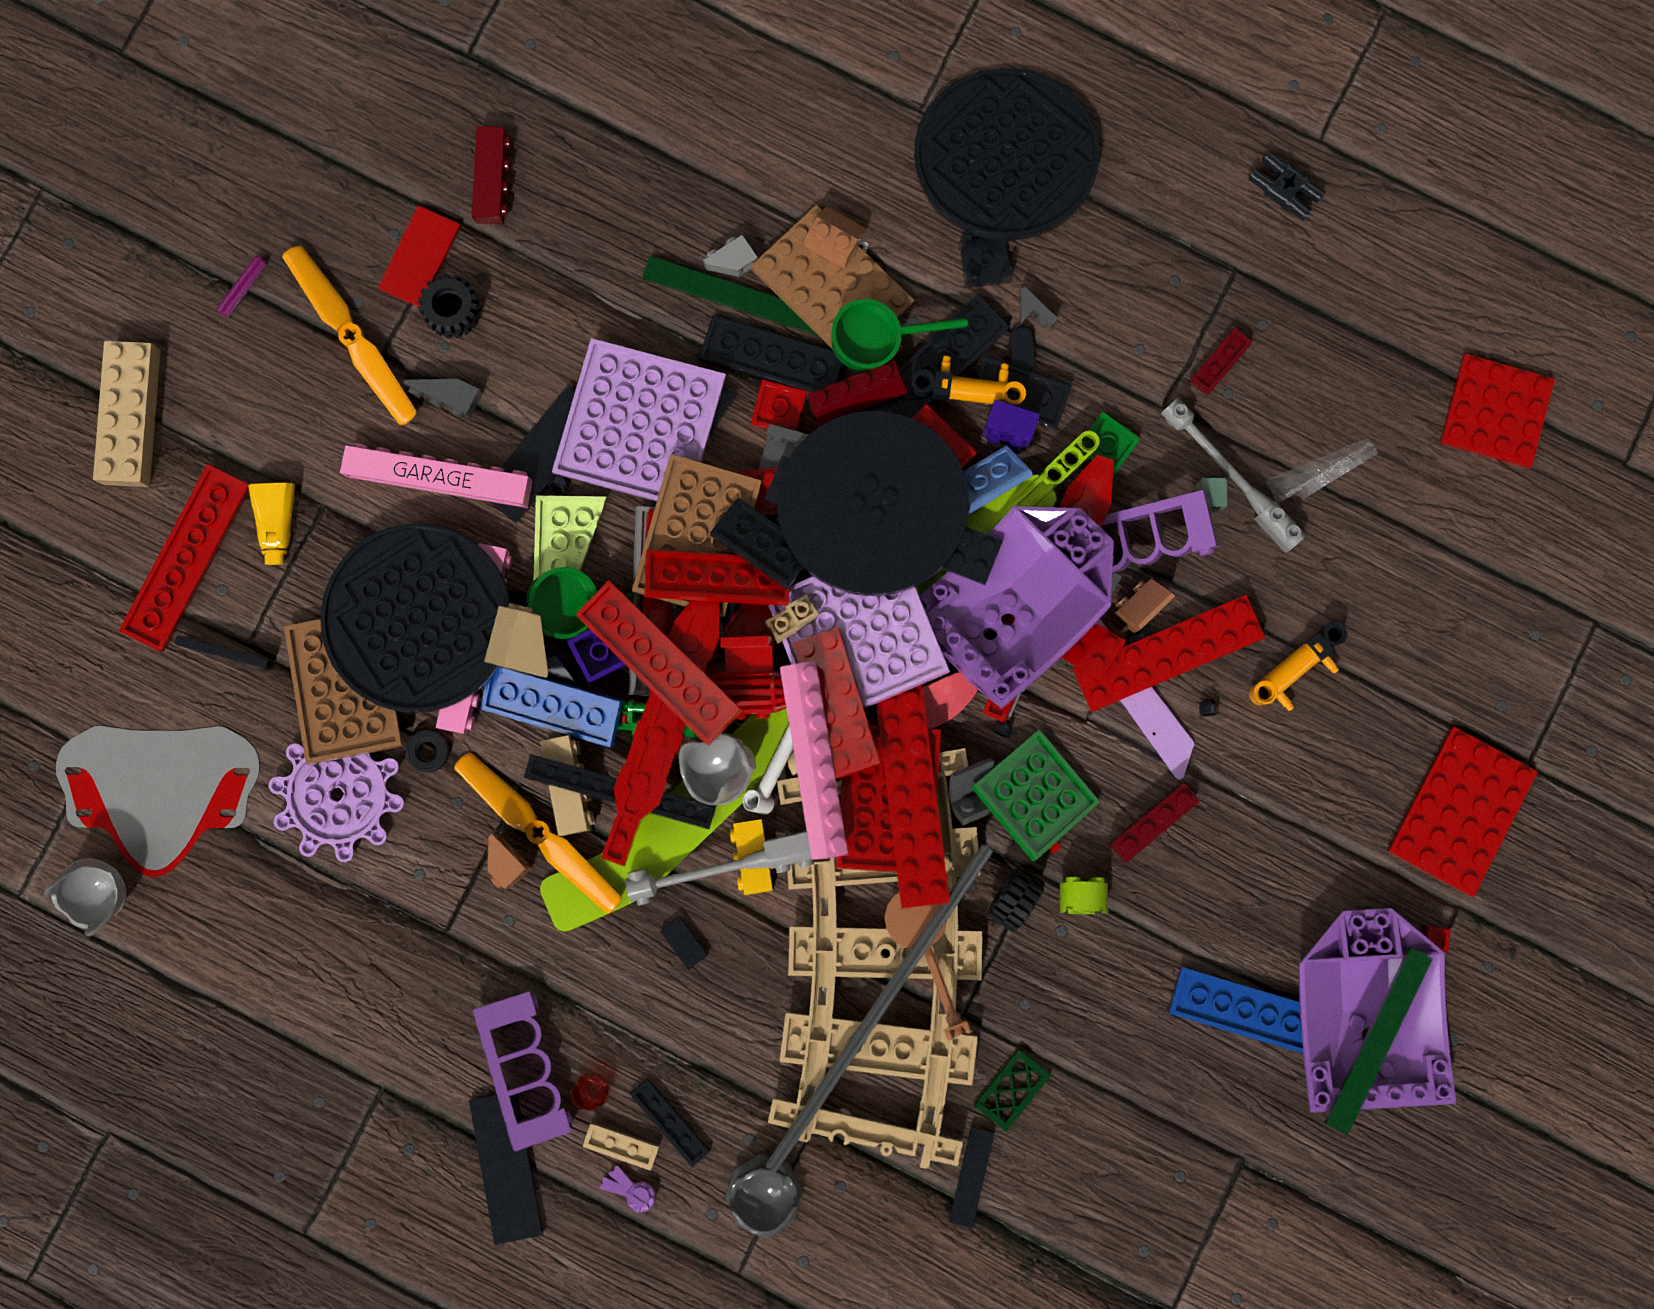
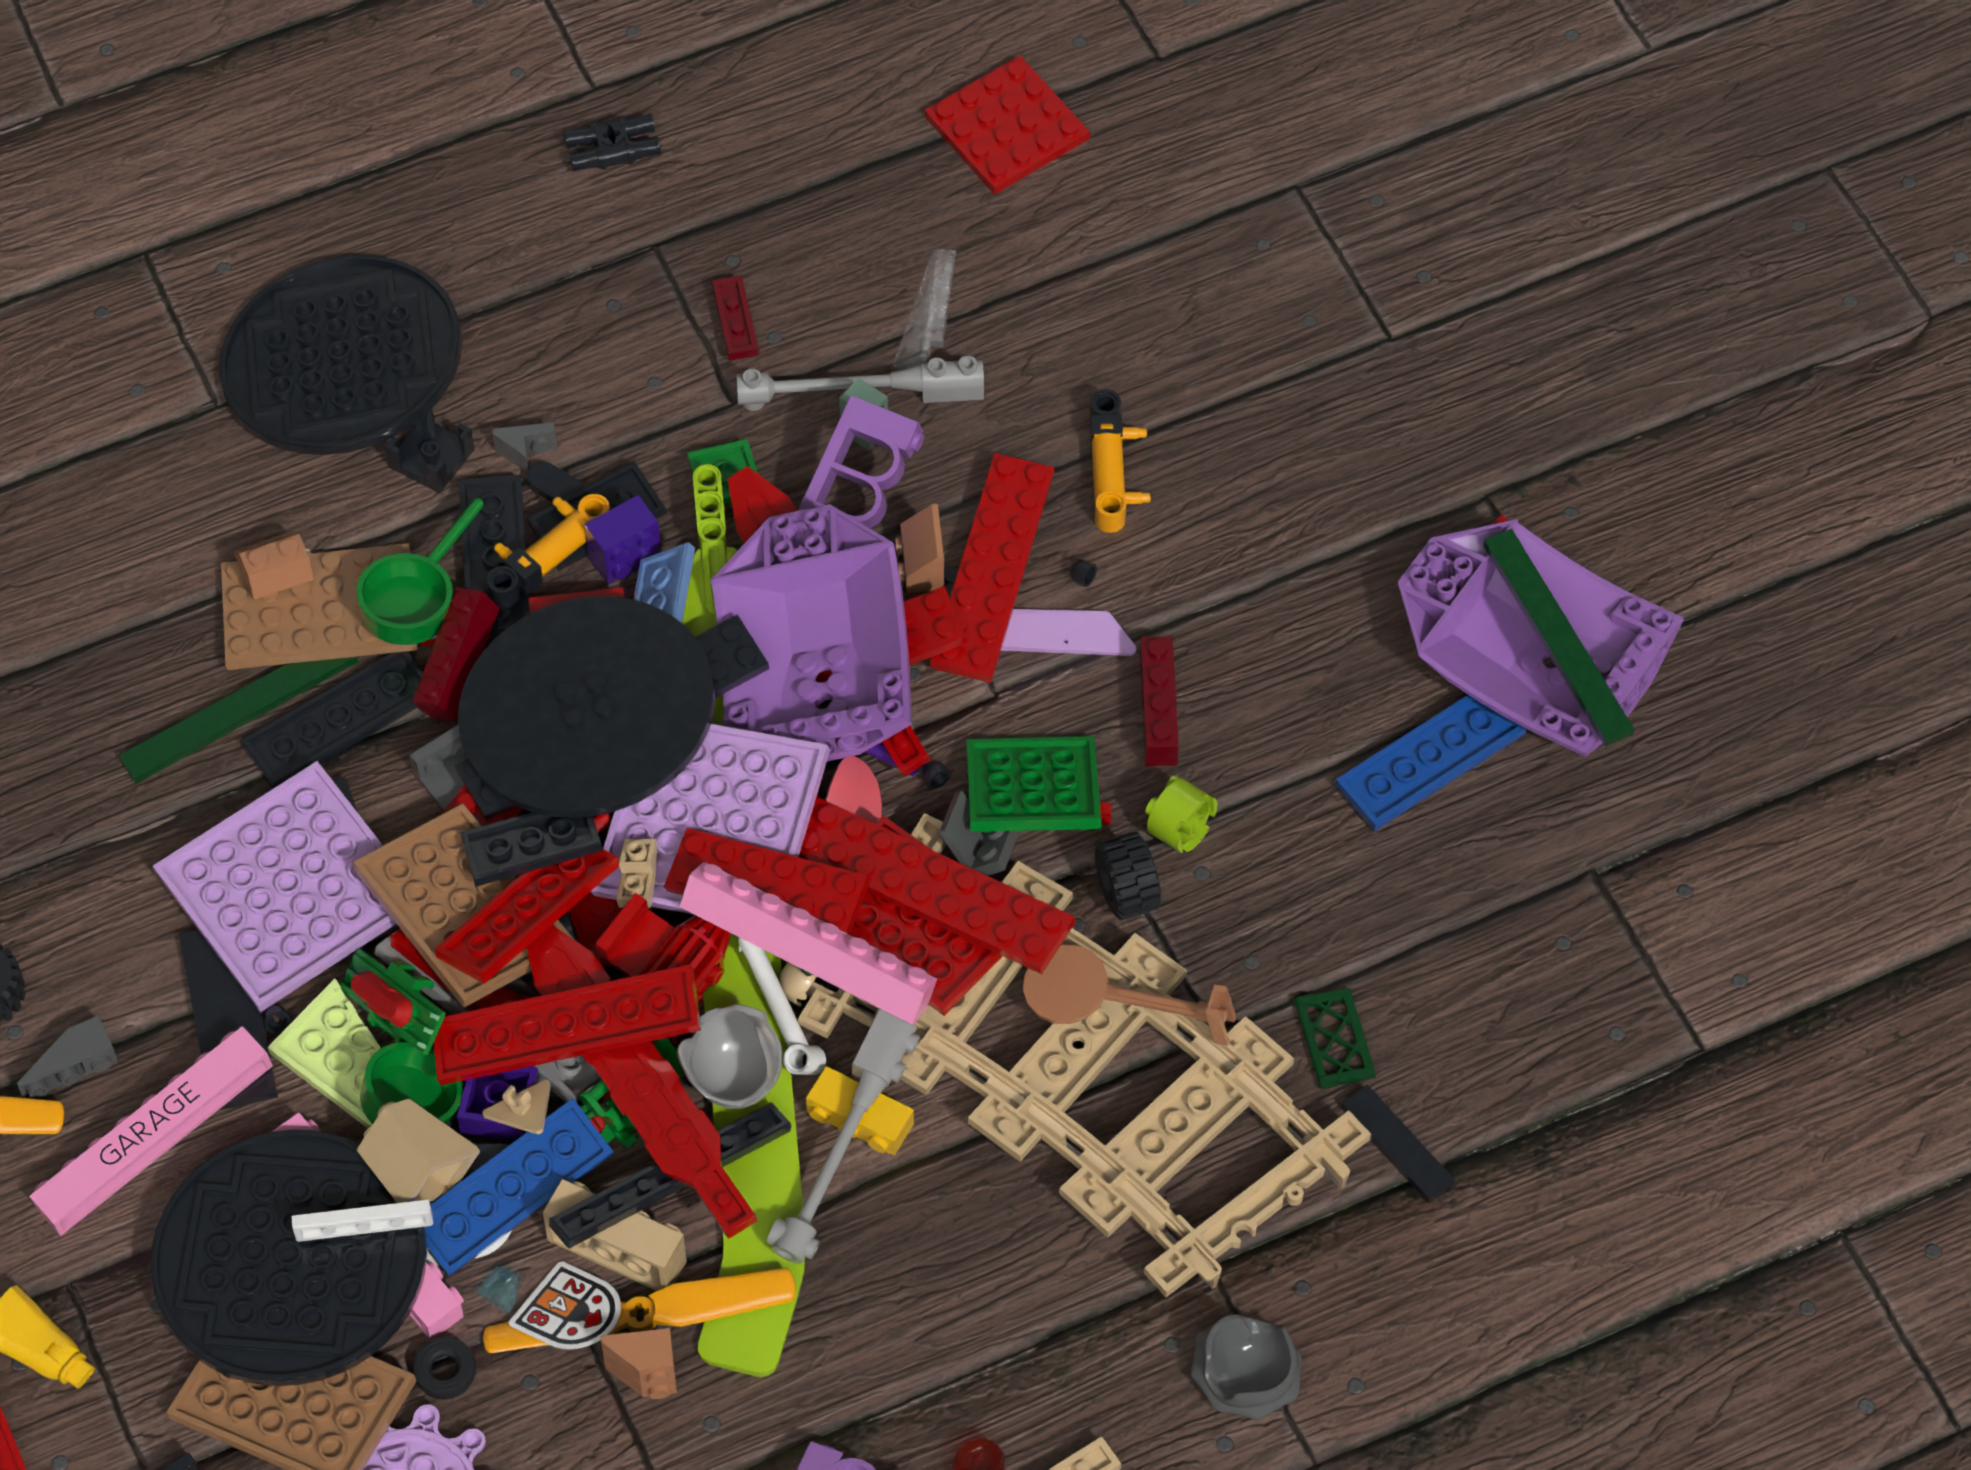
camera: 50 degrees left, 25 degrees down
black tile [629,1077,711,1167] -> none
black tile [660,917,708,970] -> none
light grey slope [703,235,758,277] -> none
red tile [751,379,807,431] -> none
dark grey axle [766,844,993,1172] -> none
red plate [1387,727,1538,897] -> none
none -> white tile [292,1200,433,1242]
none -> green piece [340,948,446,1055]
none -> clear light blue slope [477,1266,521,1313]
none -> tan piece [483,1080,551,1135]
none -> sticker [509,1261,621,1349]

